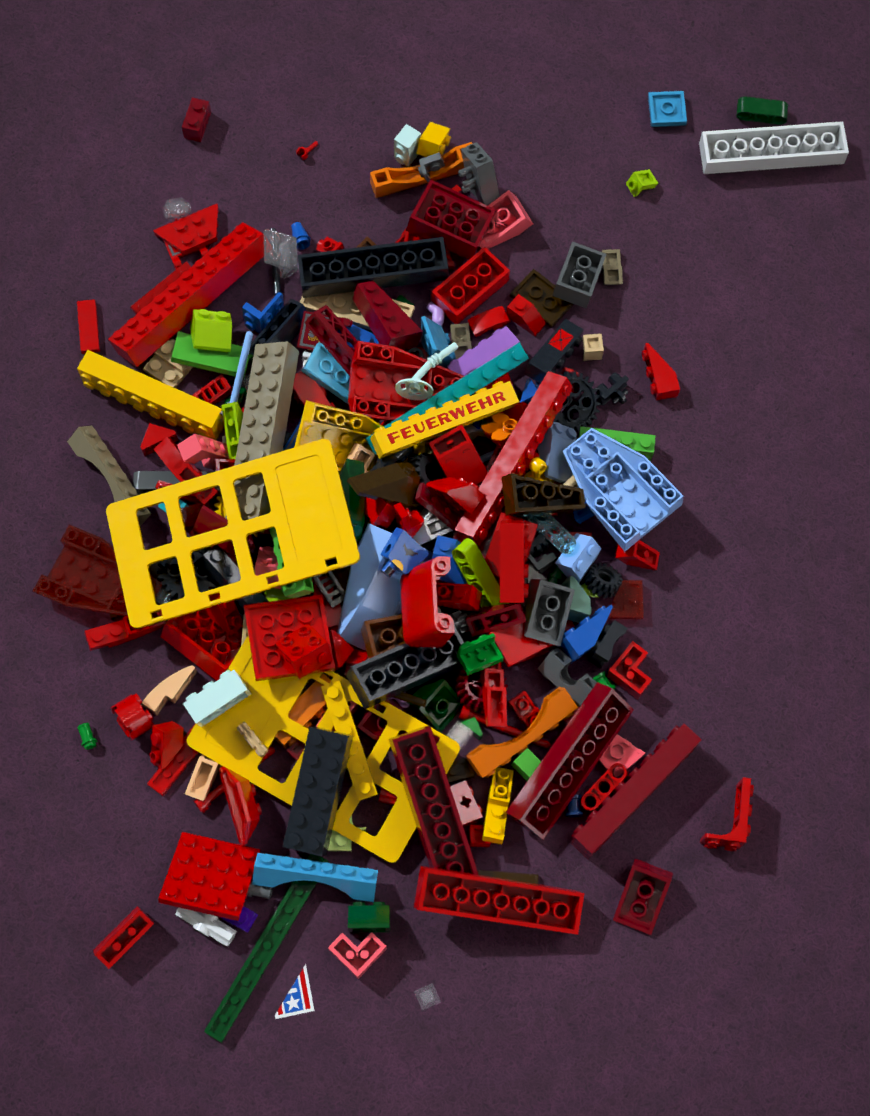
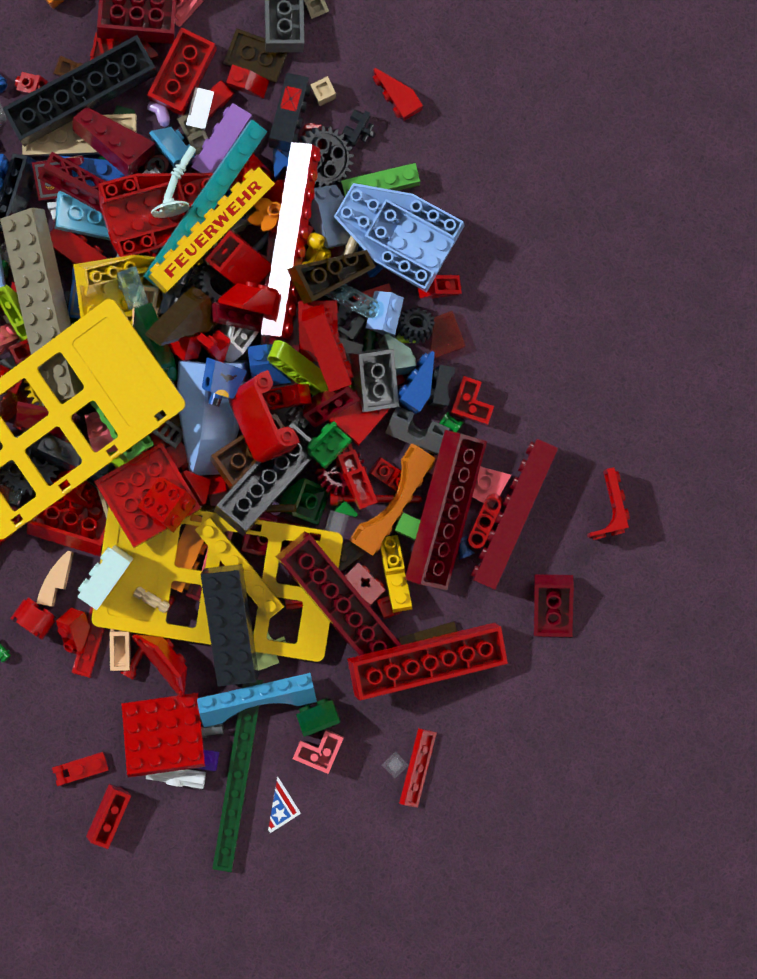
camera: 15 degrees left, 15 degrees up
none -> red plate [52,751,109,786]
none -> clear light blue slope [117,266,148,310]
none -> white slope [186,87,214,130]
none -> red plate [399,728,437,808]

